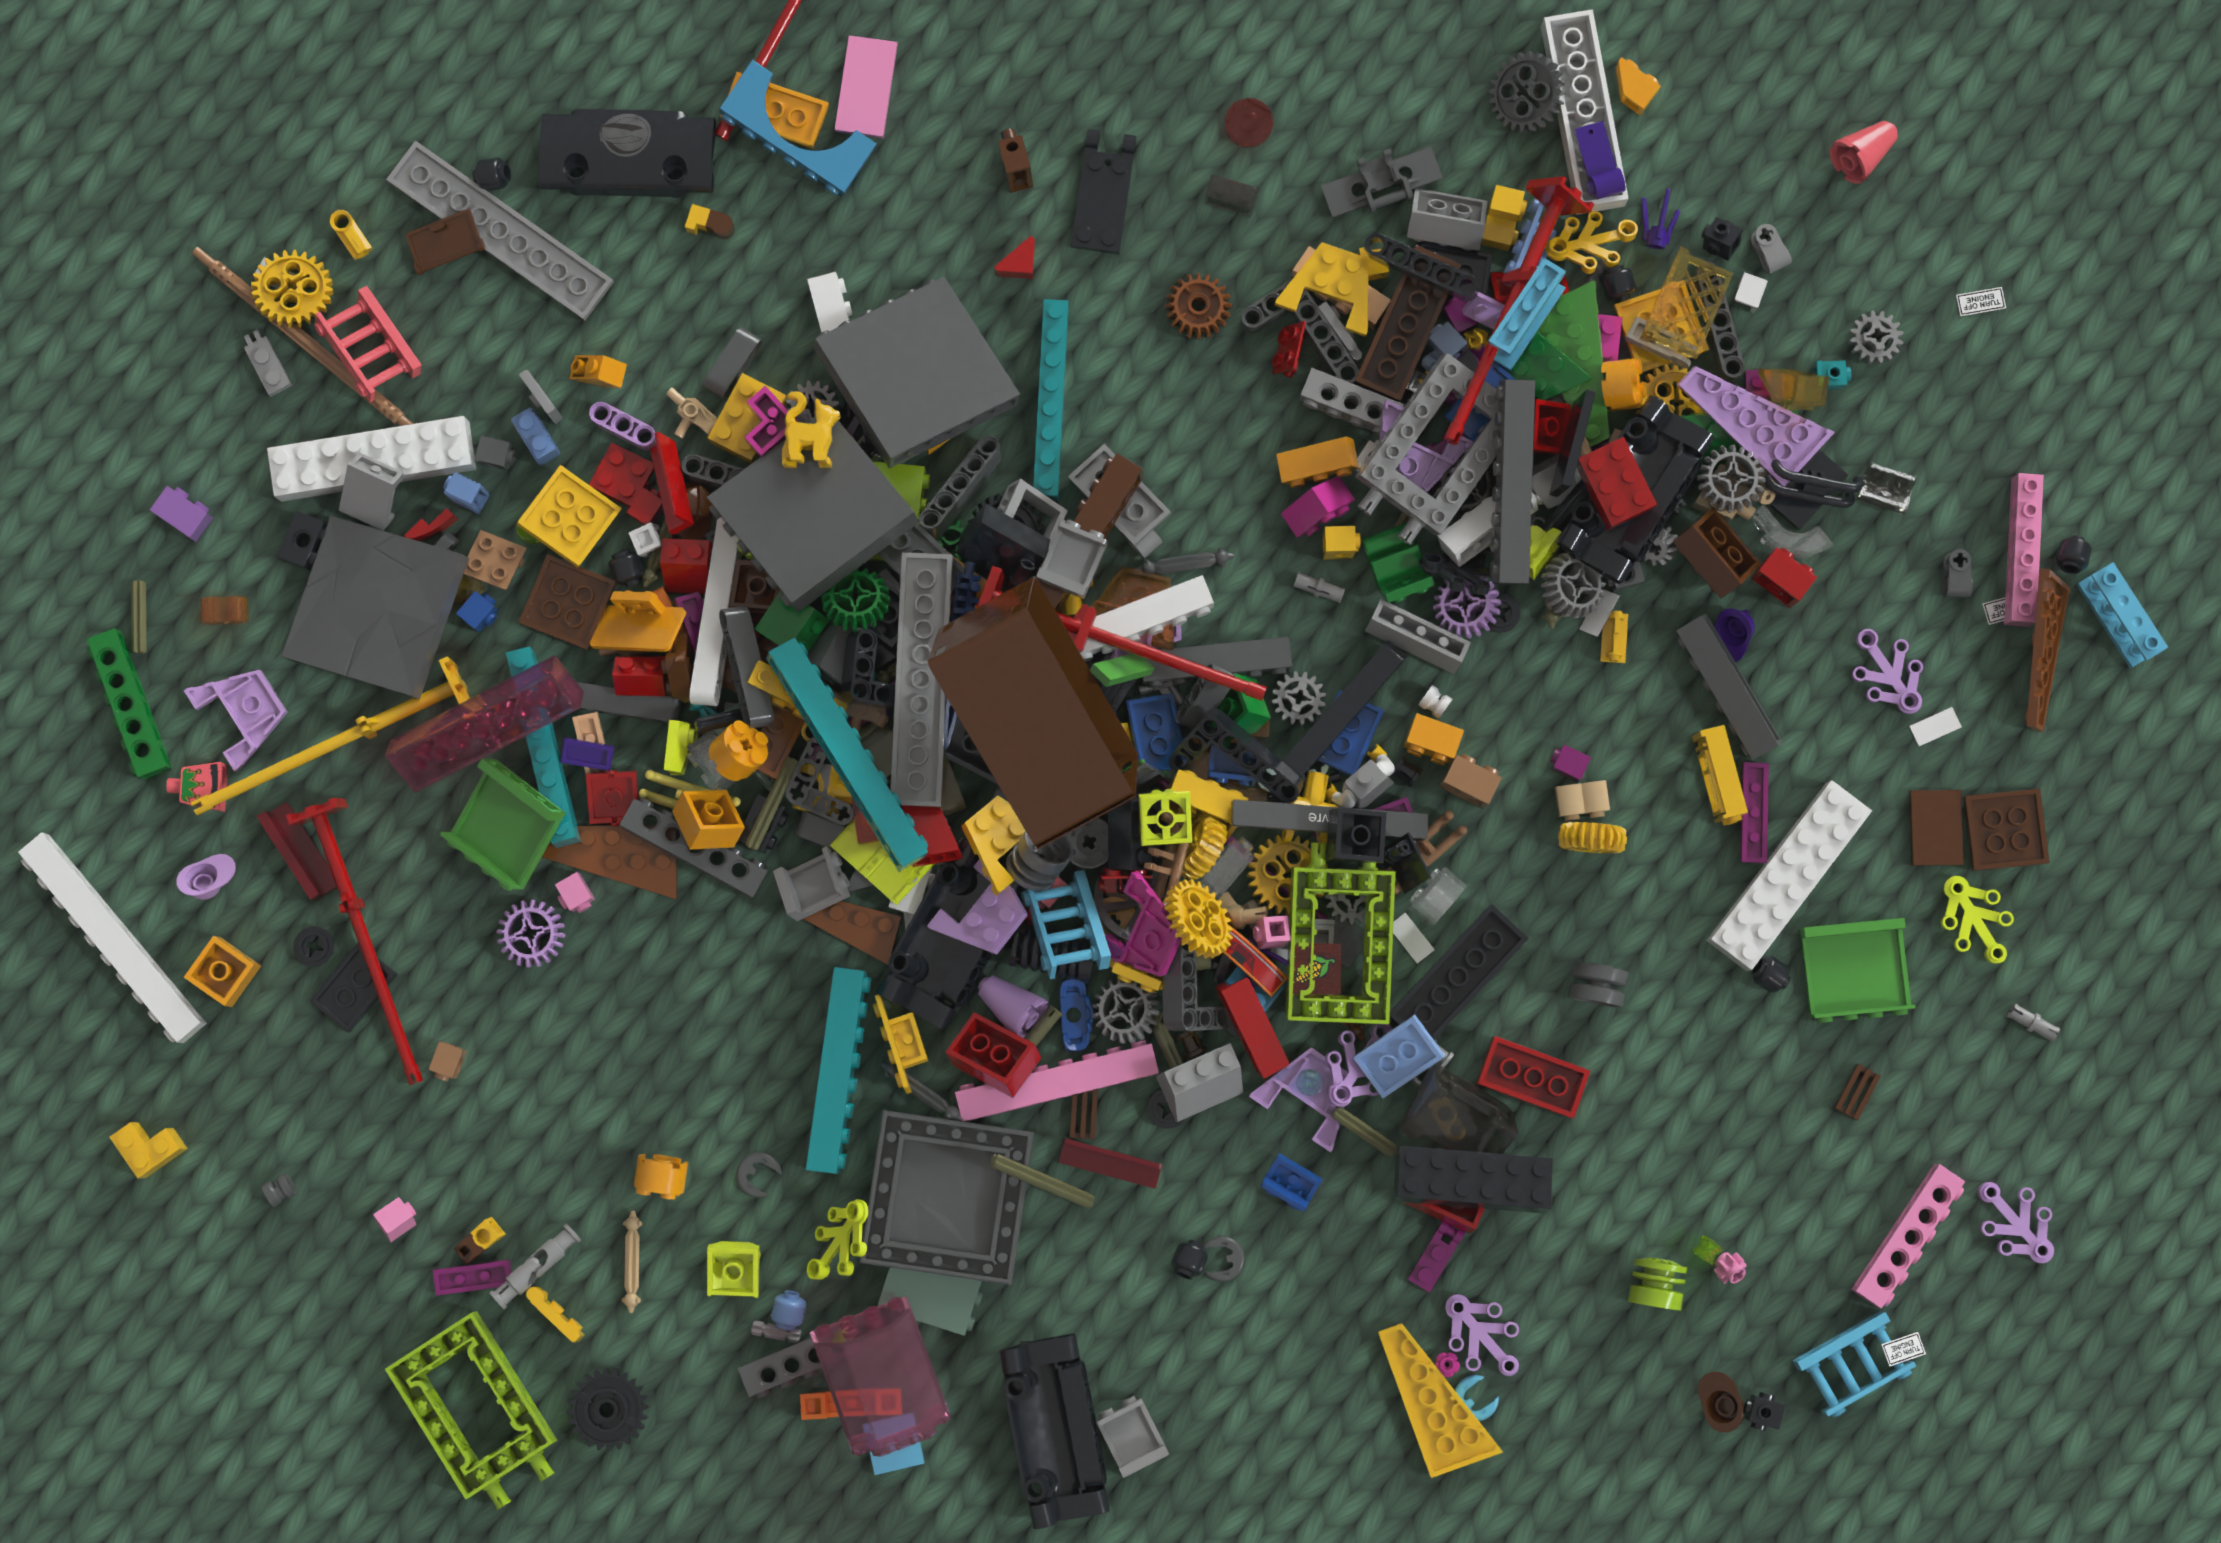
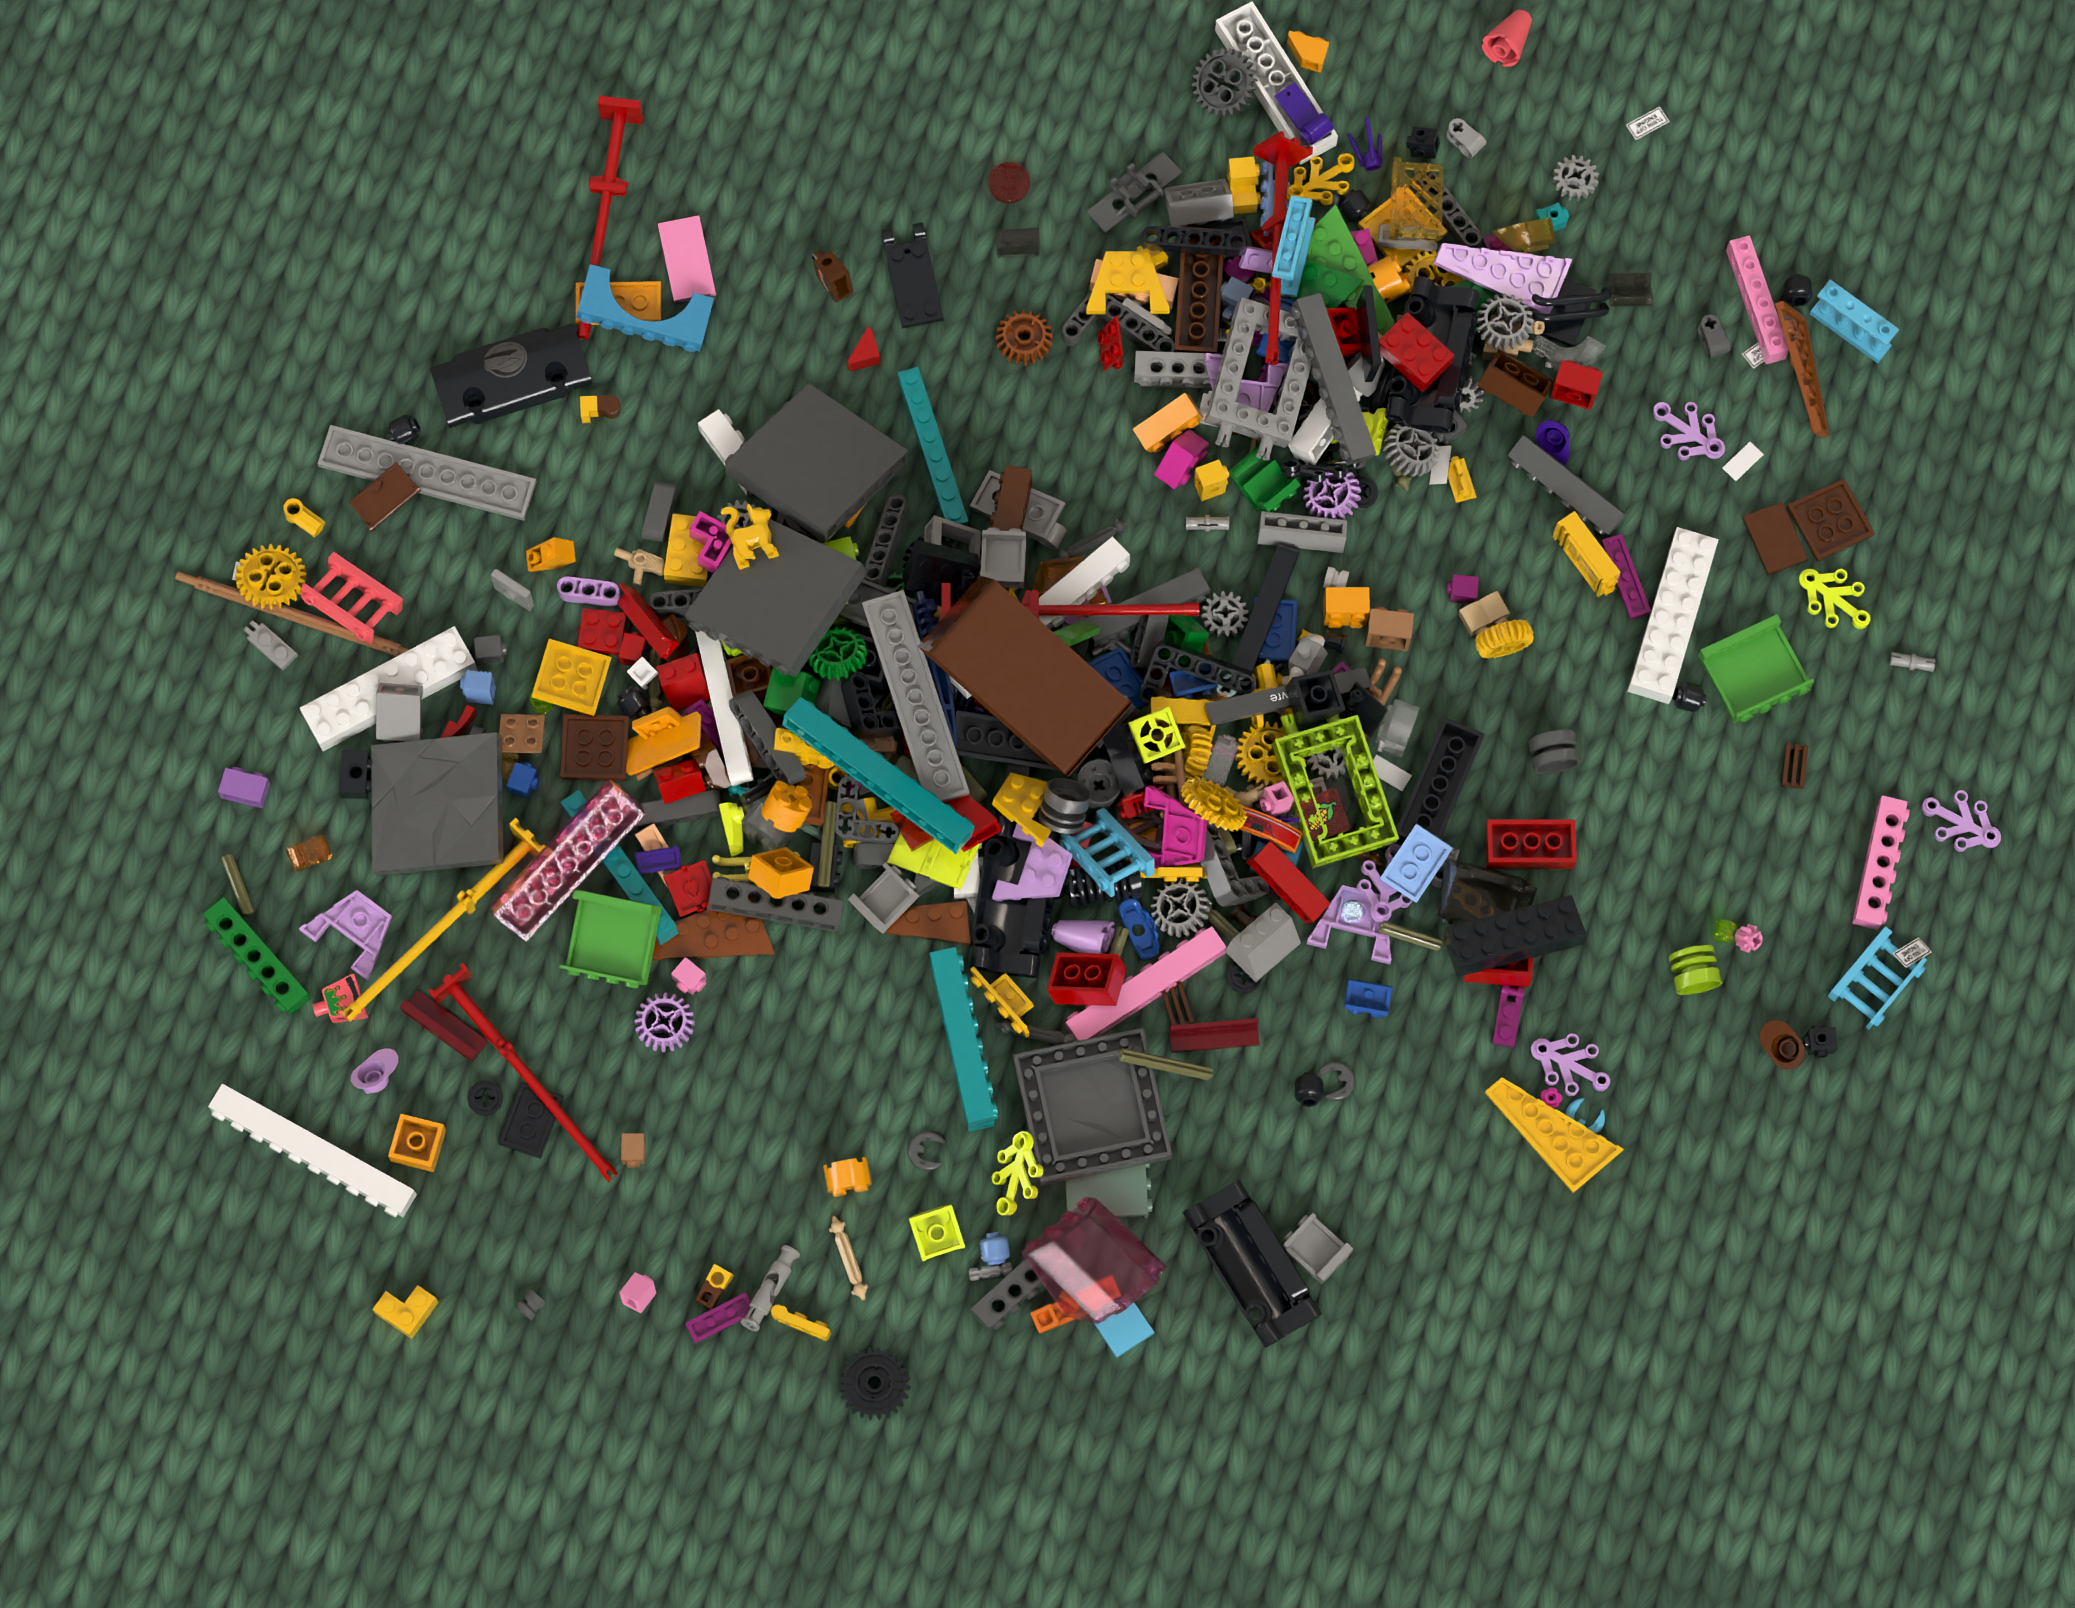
camera: 25 degrees left, 10 degrees down
lime brick [385,1311,558,1510] -> none
medium blue brick [511,408,560,466] -> none
white panel [1734,272,1768,313] -> none

